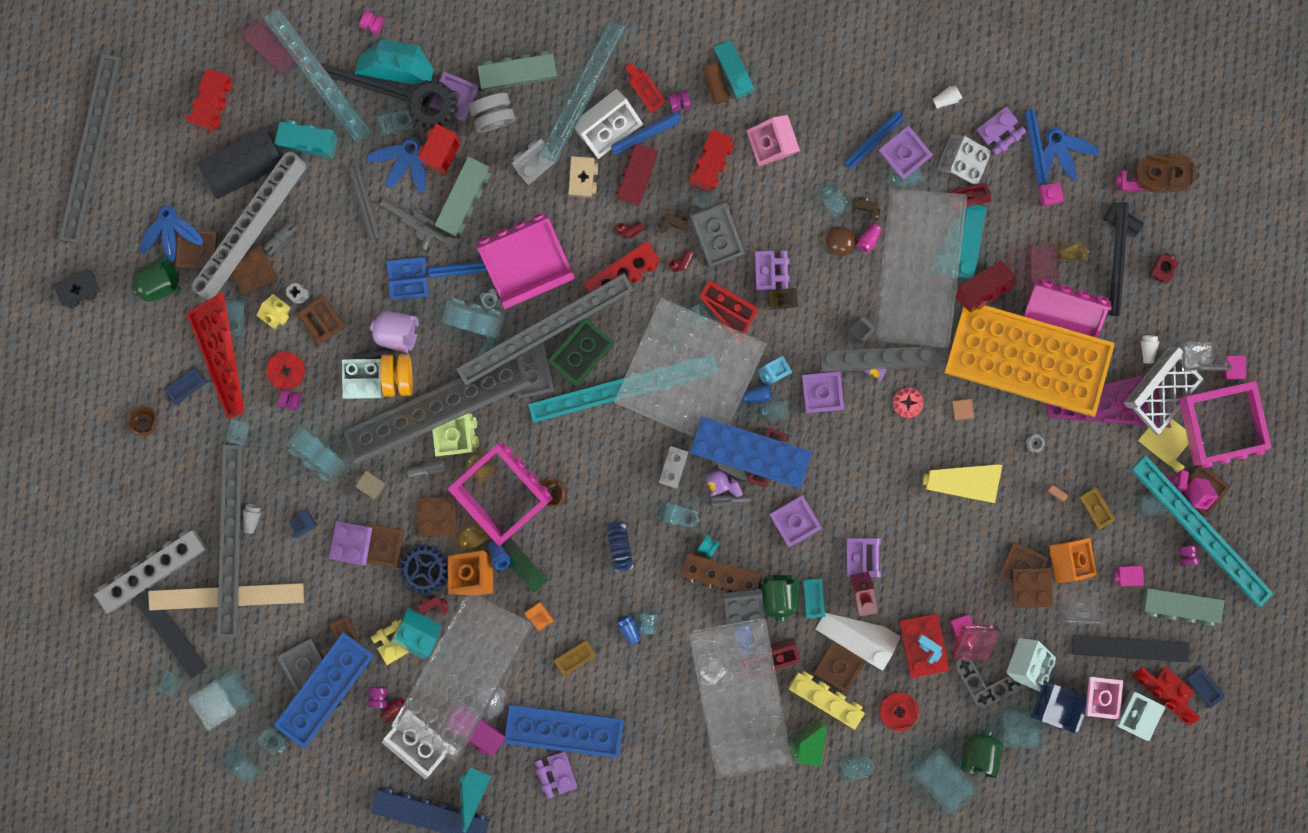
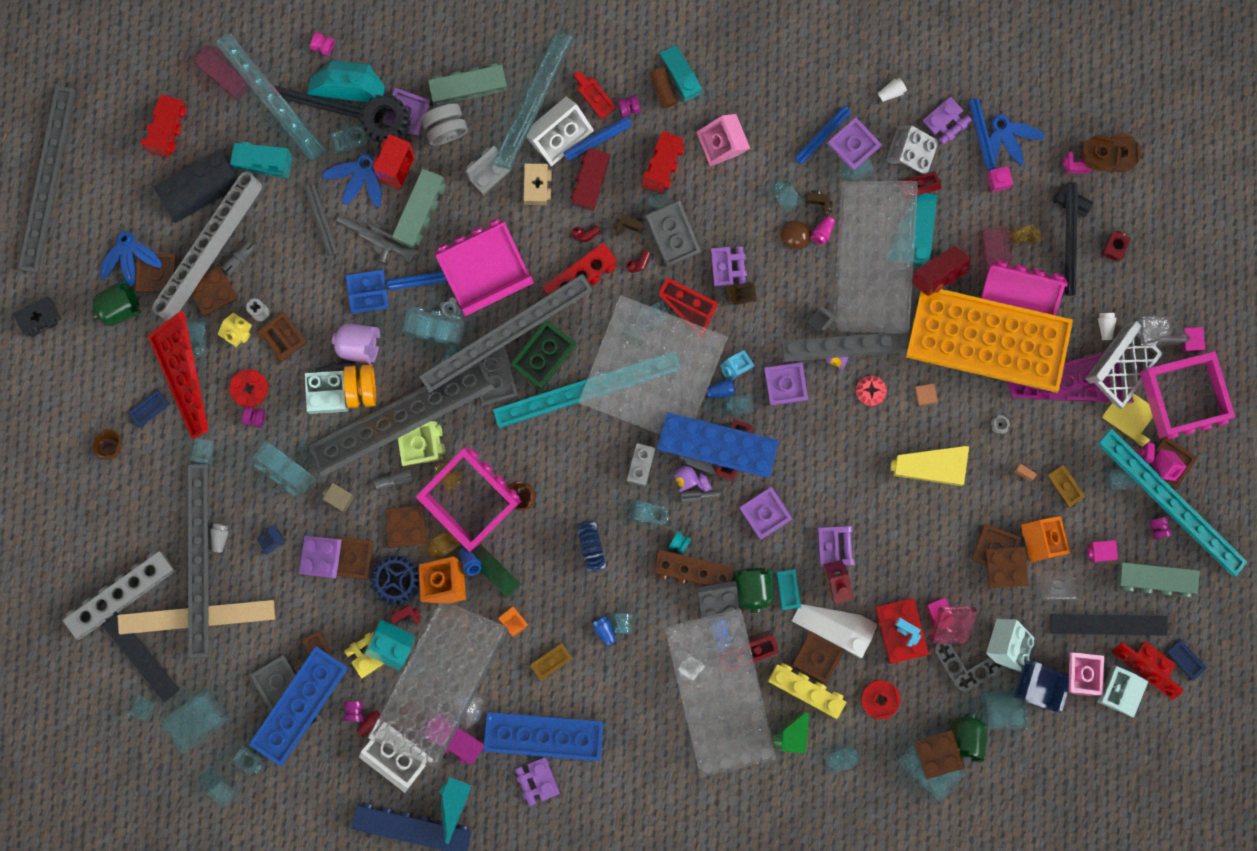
camera: 10 degrees left, 5 degrees down
none -> reddish brown plate [914,730,965,780]

